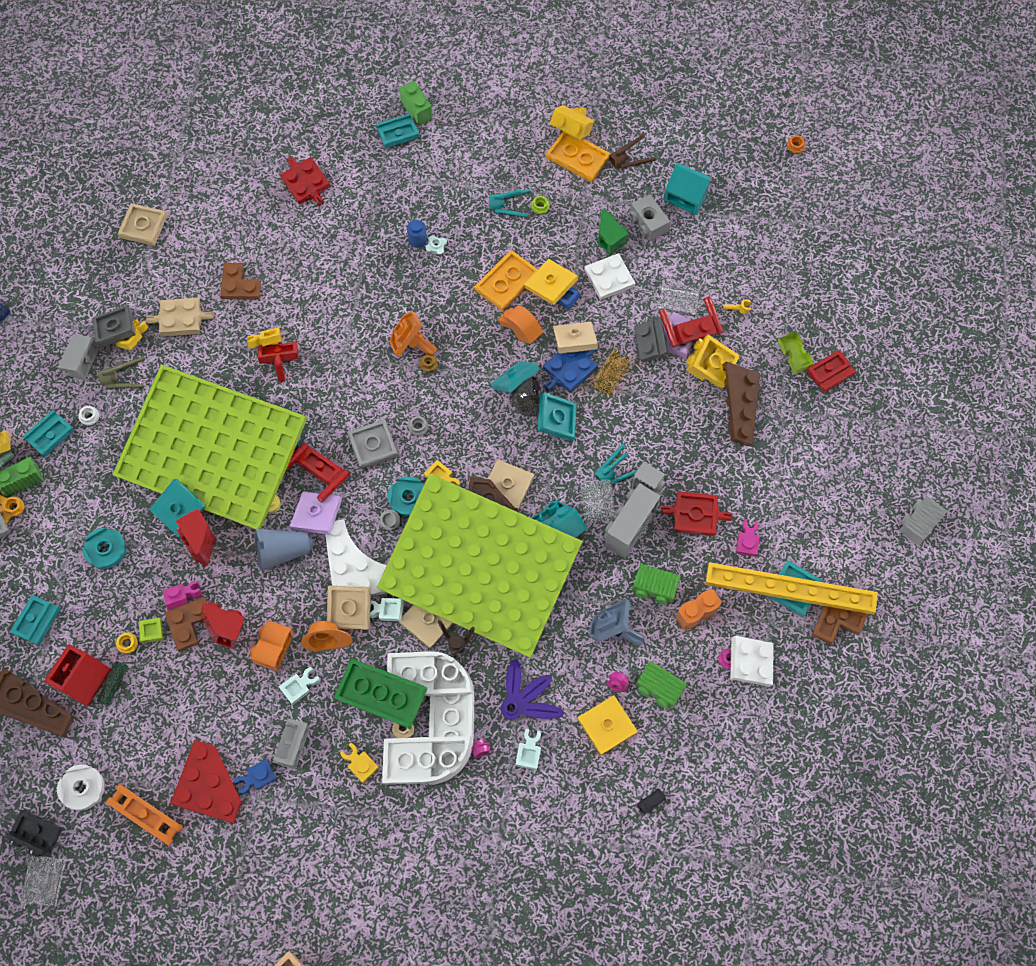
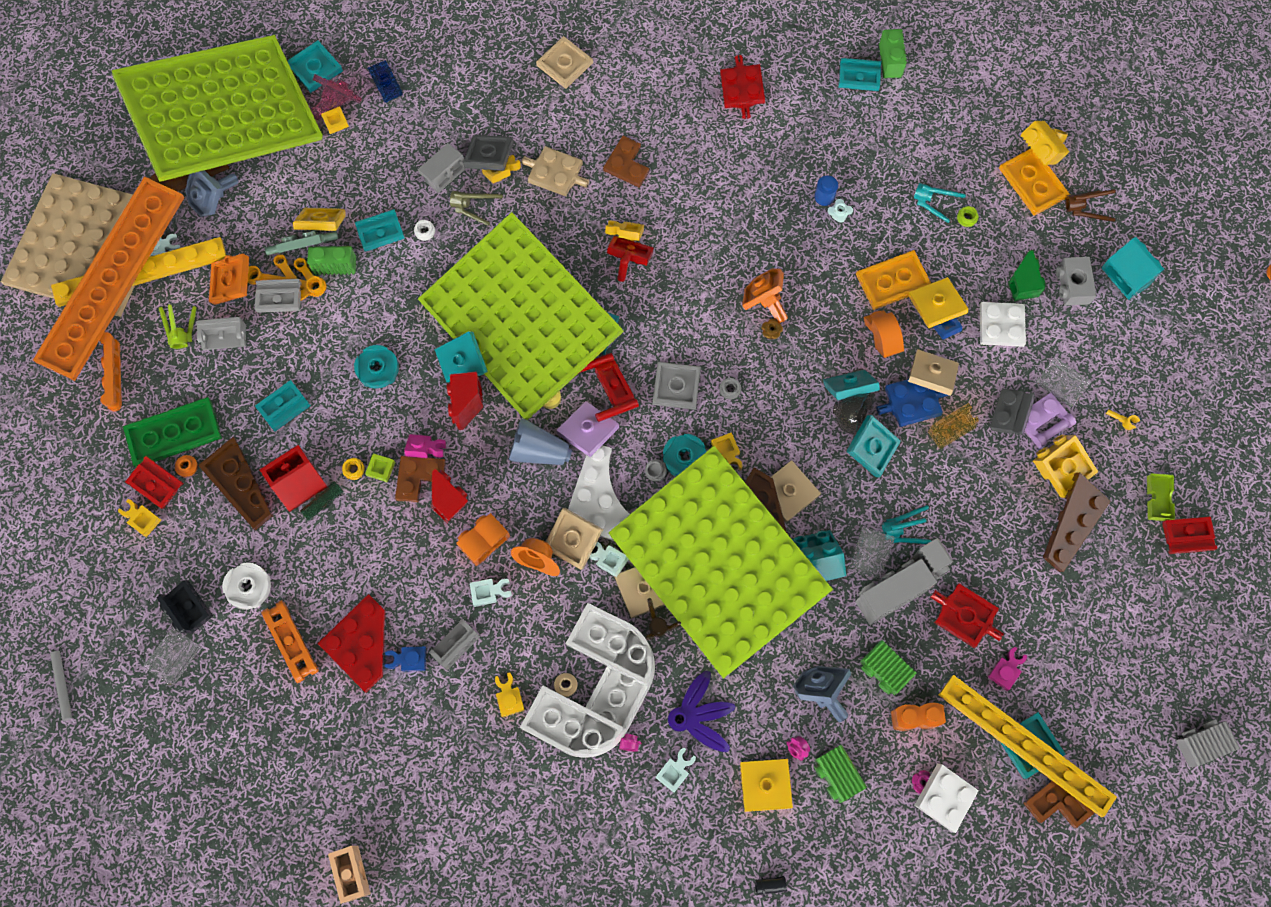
camera: 30 degrees right, 5 degrees up
green plate [334,658,428,729] -> none
red plate [659,296,724,348] -> none

